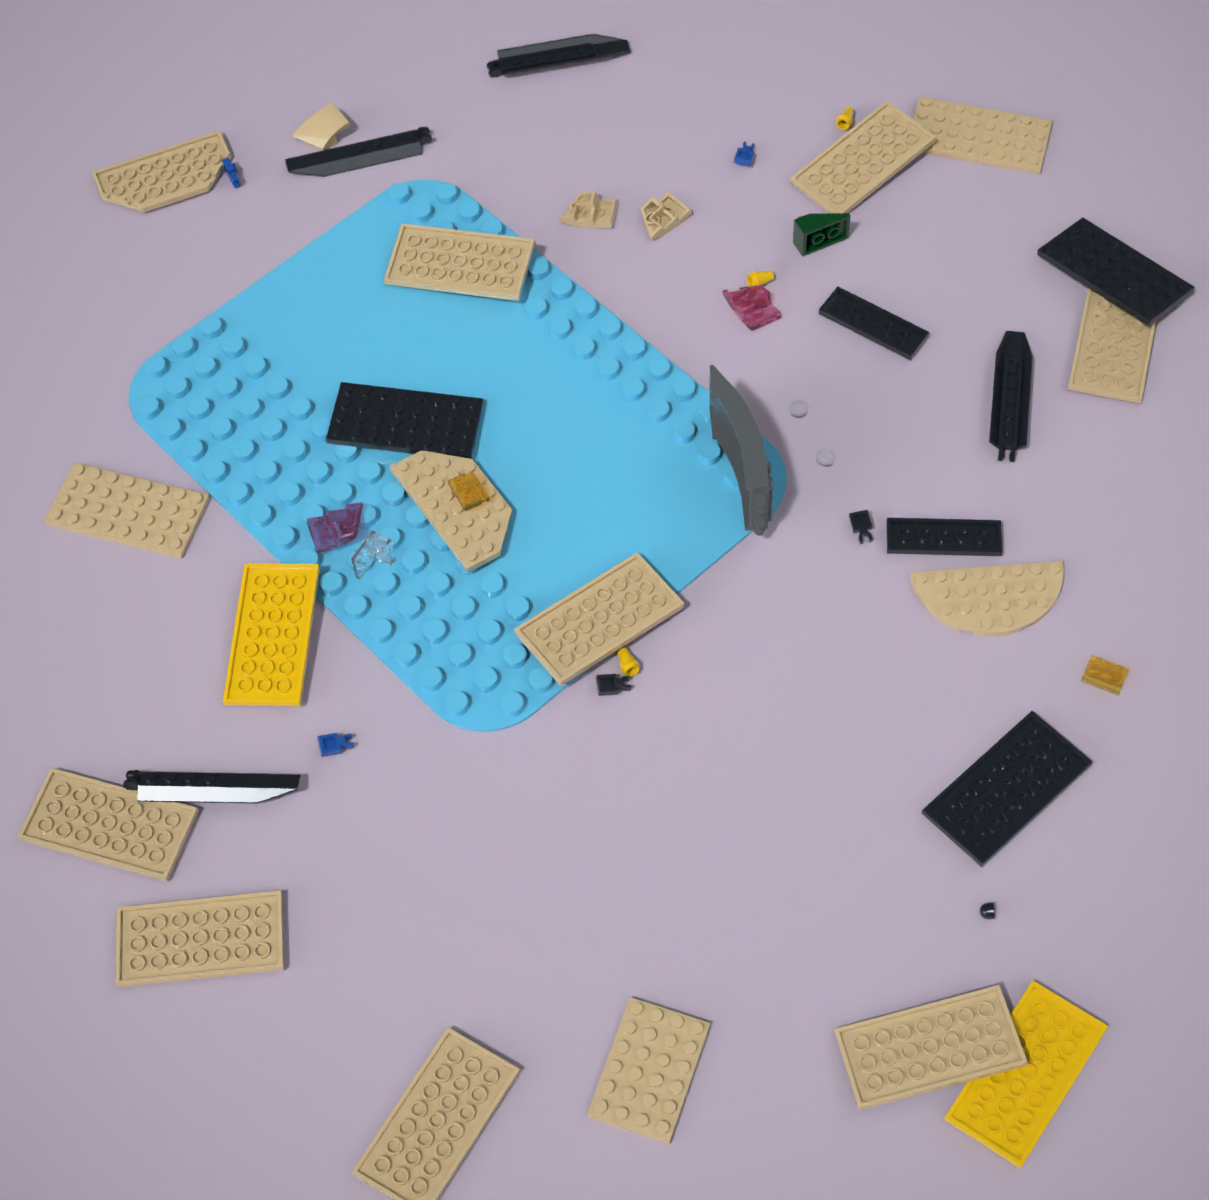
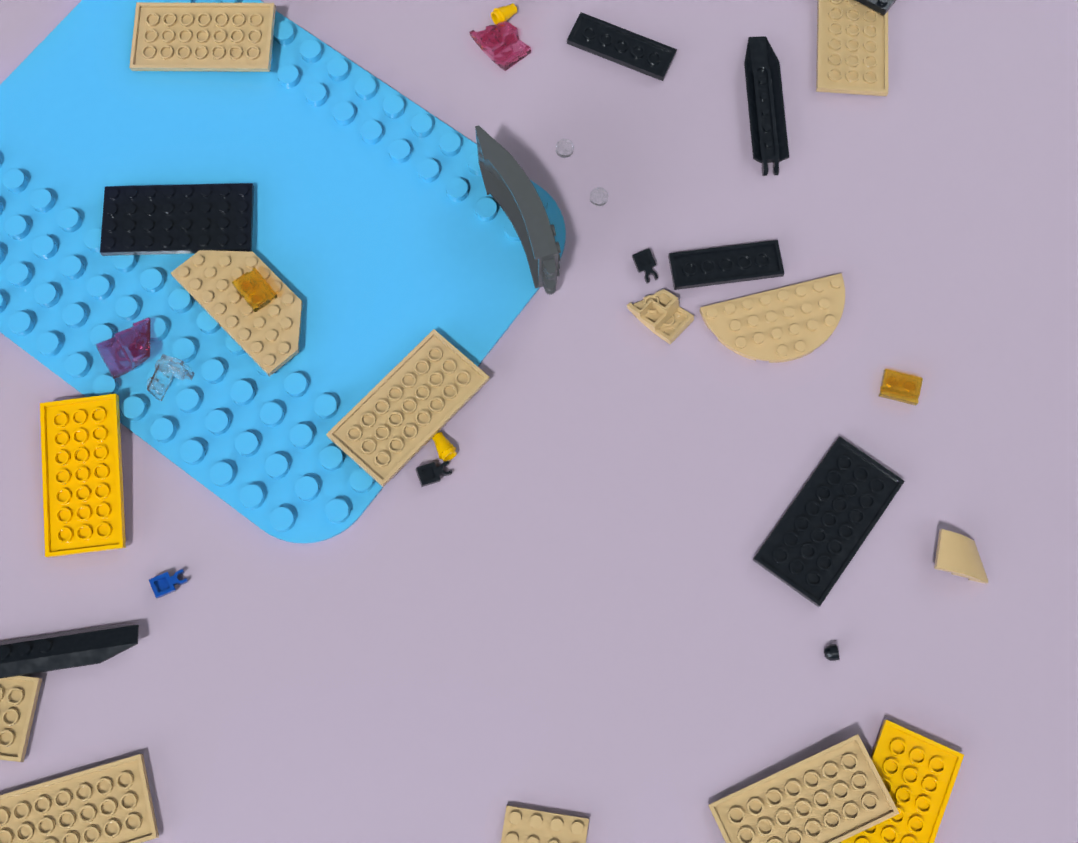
camera: 15 degrees left, 15 degrees up
none -> tan slope [627,289,694,344]
none -> tan slope [934,529,988,584]

